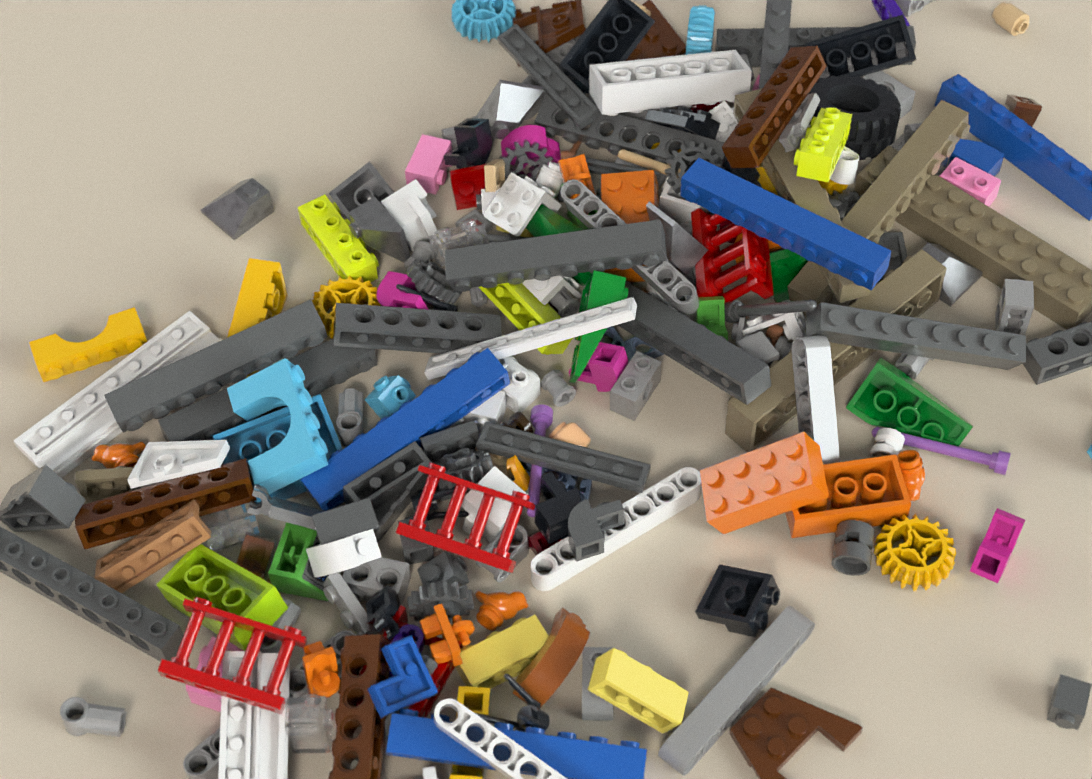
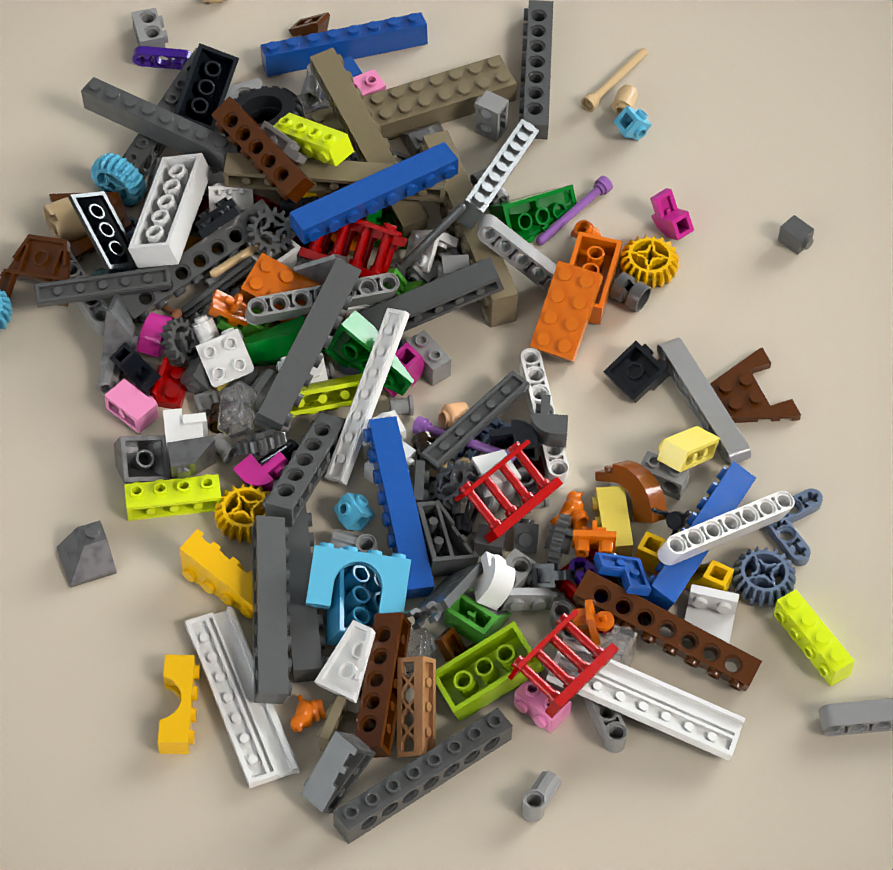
camera: 70 degrees left, 0 degrees up
dark grey slope [312,498,379,545] -> none
tan tile [484,159,506,192] -> none
light orange tile [506,455,530,492] -> none
white wheel [869,428,905,458] -> none

